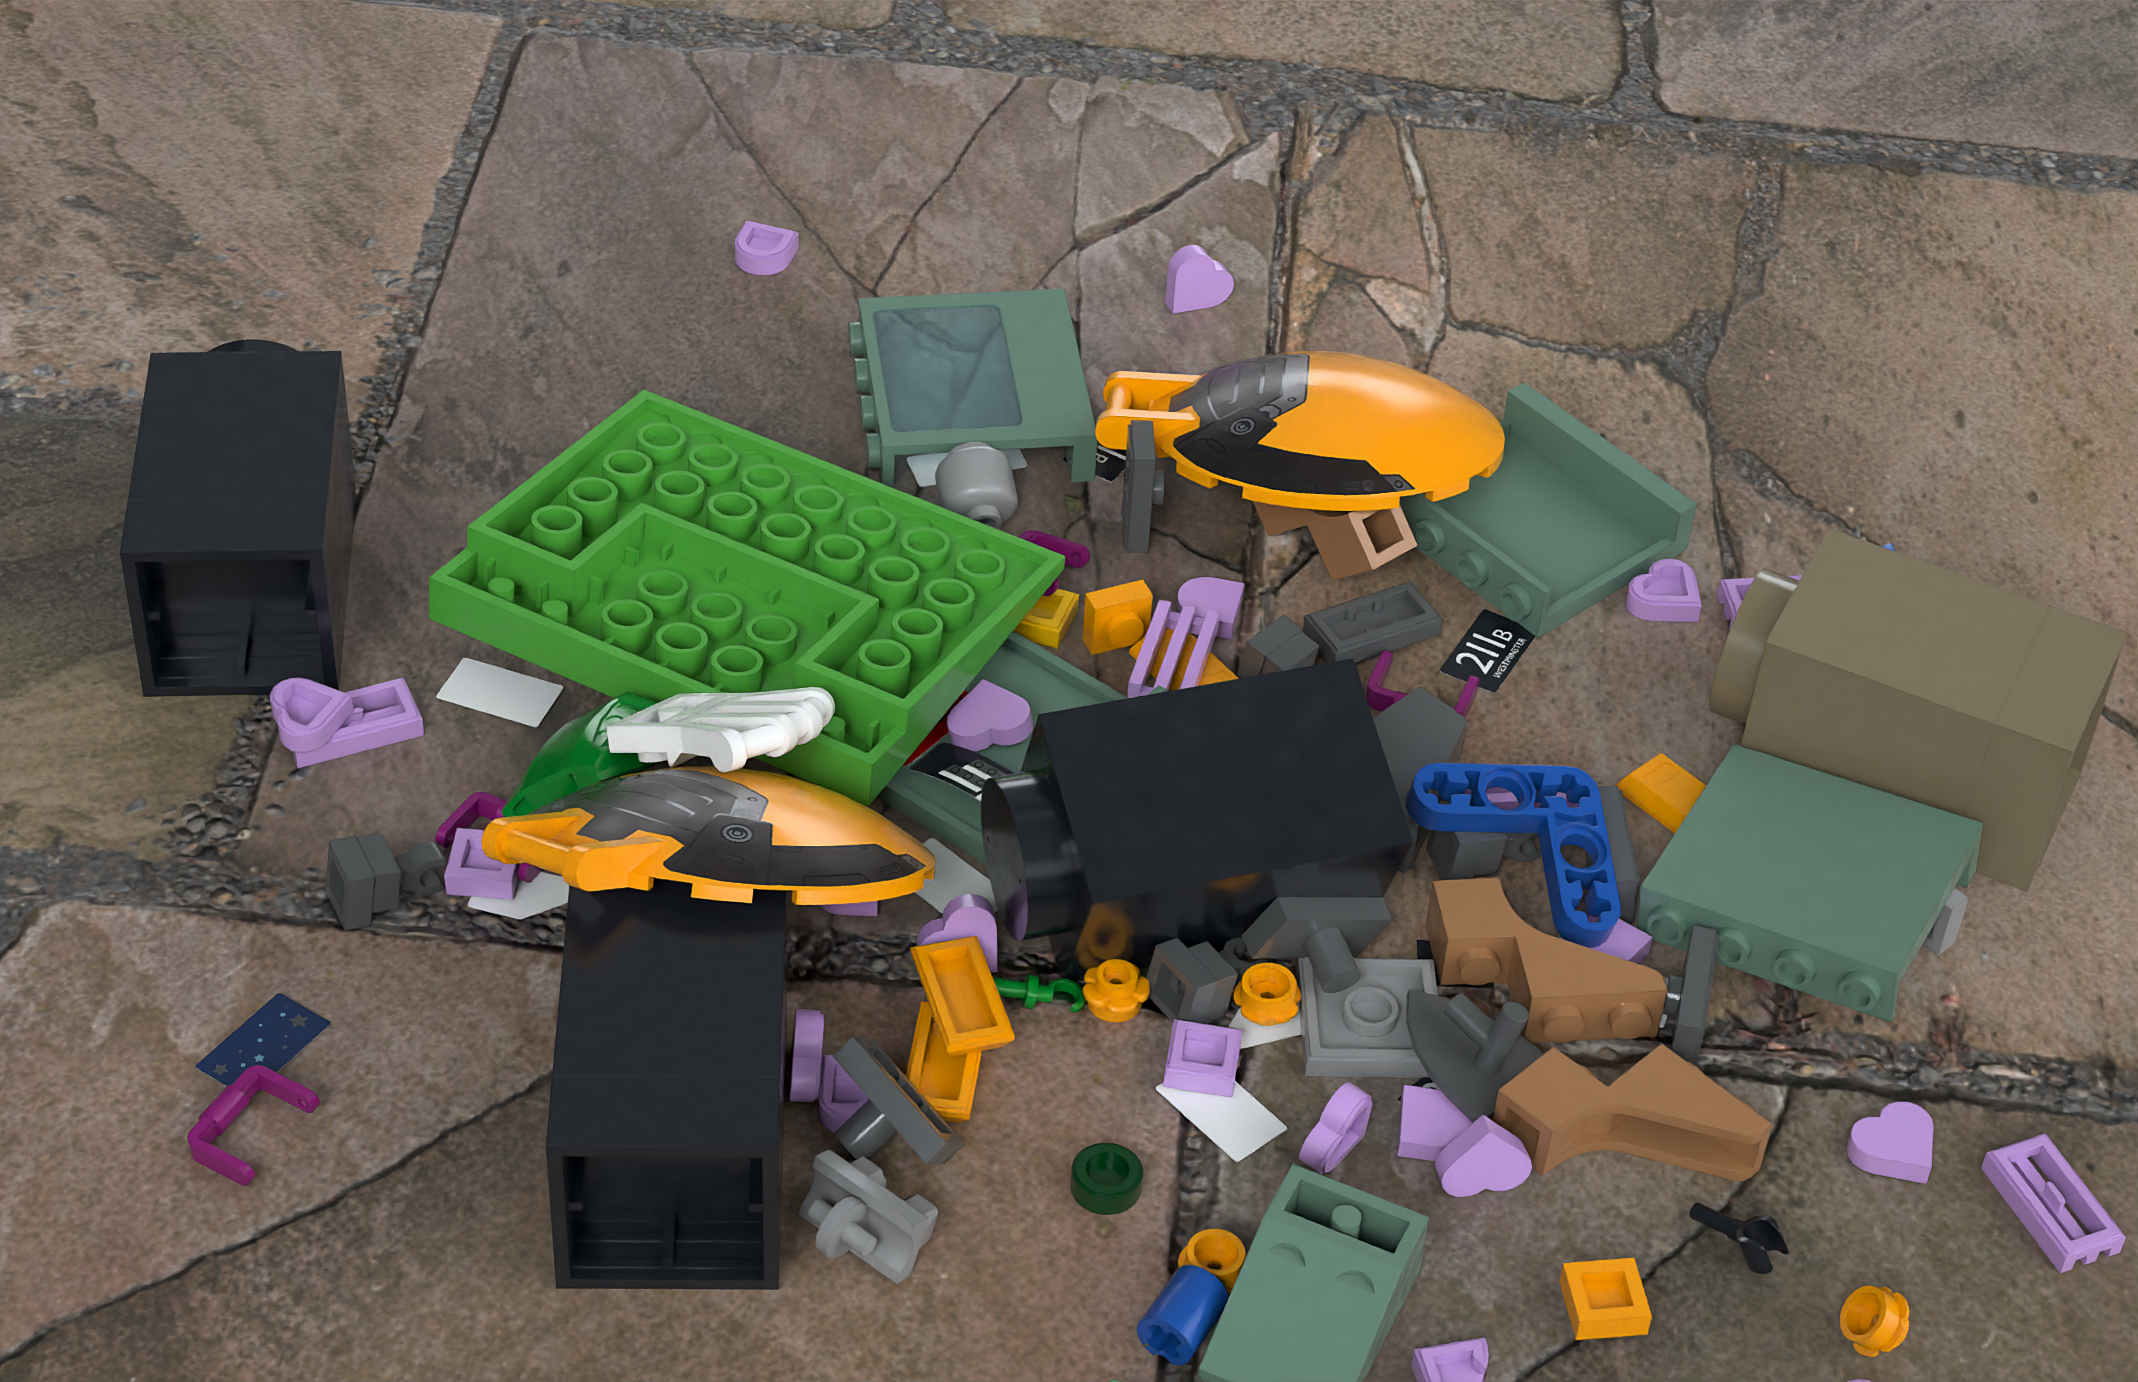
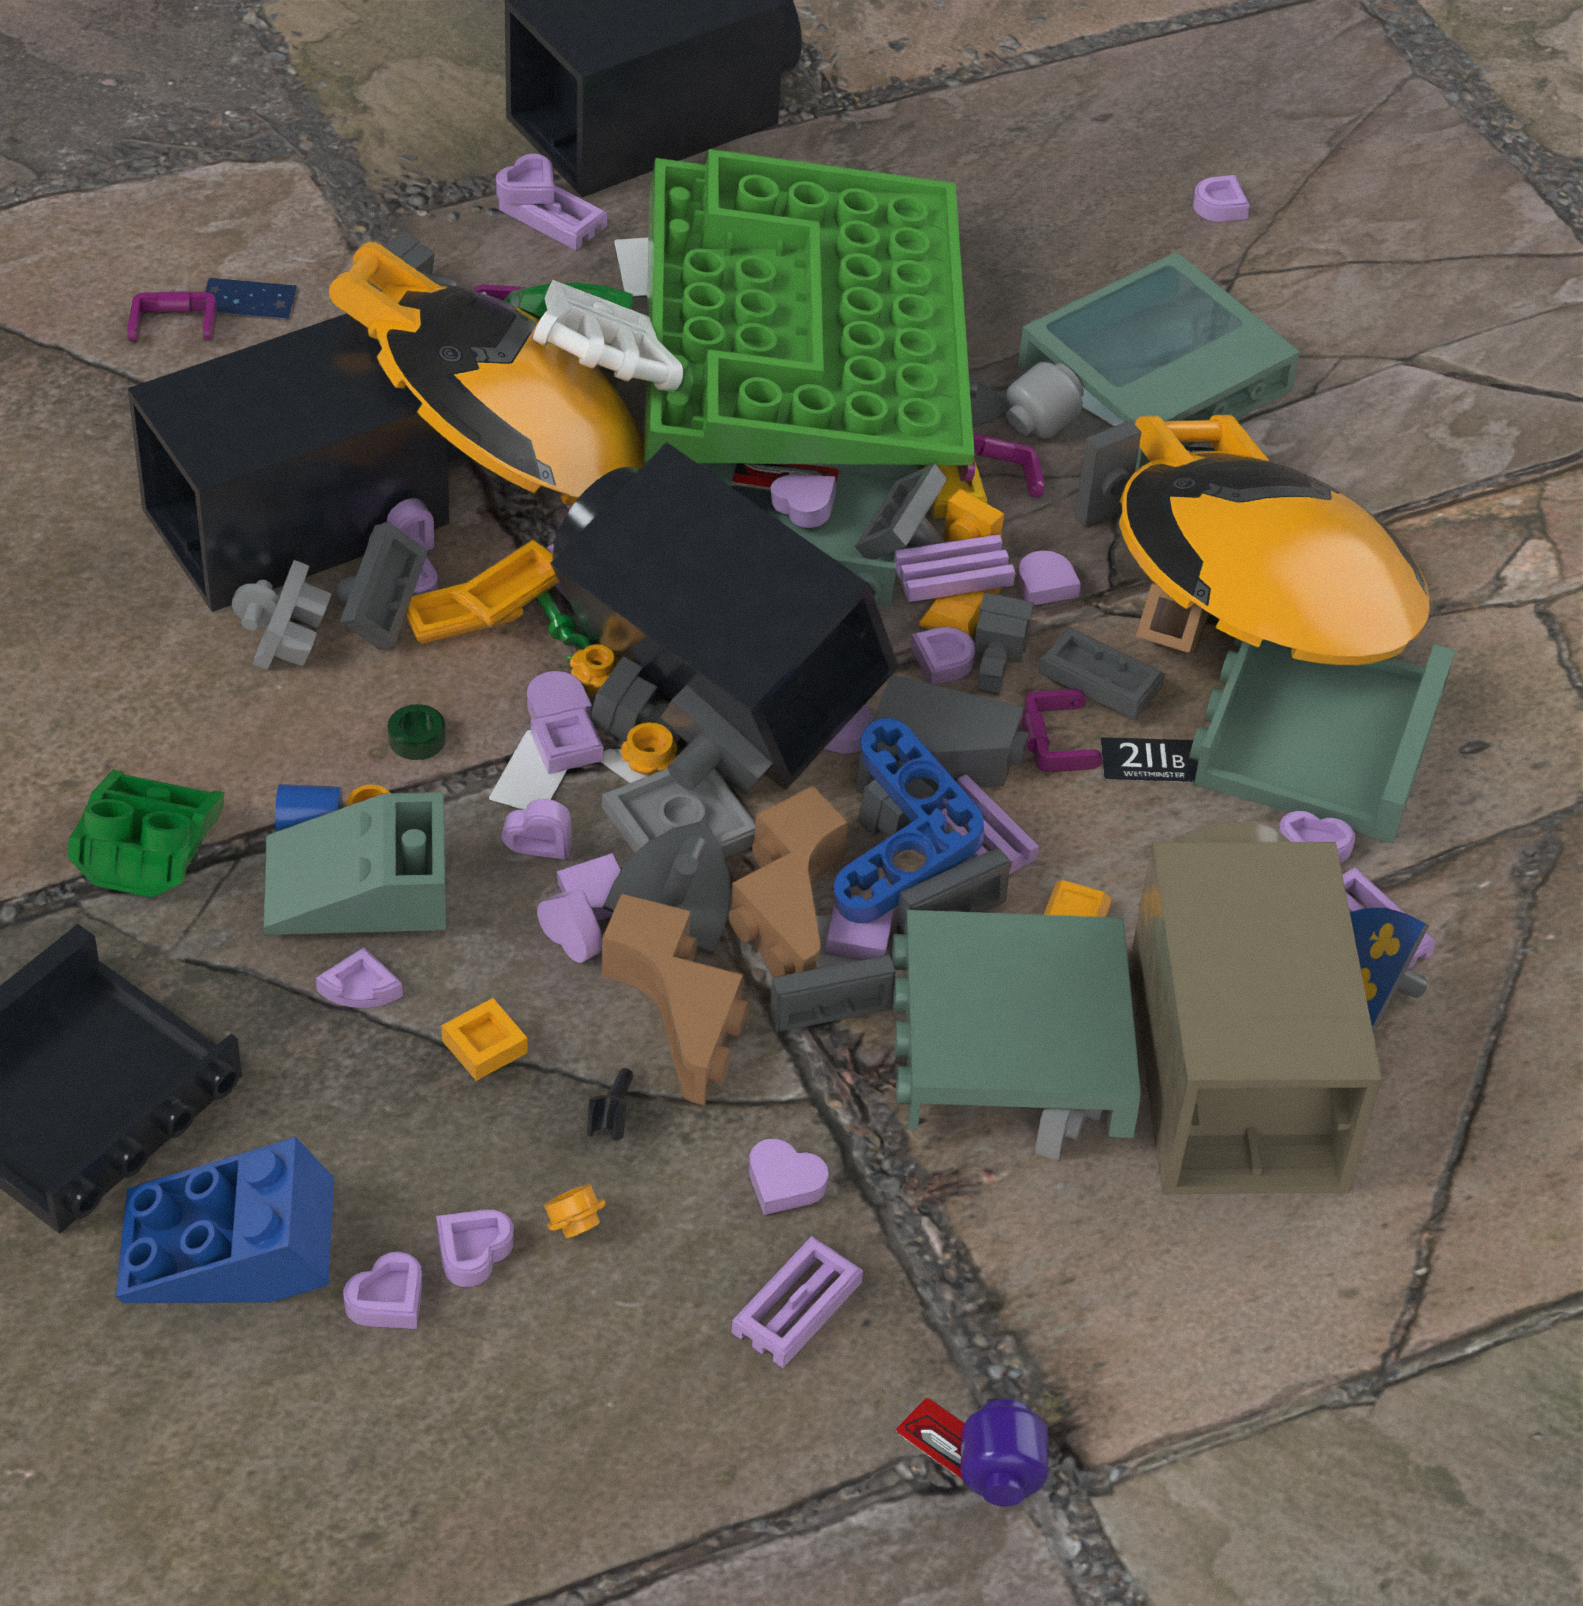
camera: 60 degrees right, 5 degrees up
lavender tile [1165,245,1234,314] -> none
none -> lavender tile [527,671,592,719]
none -> dark grey tile [855,463,947,560]

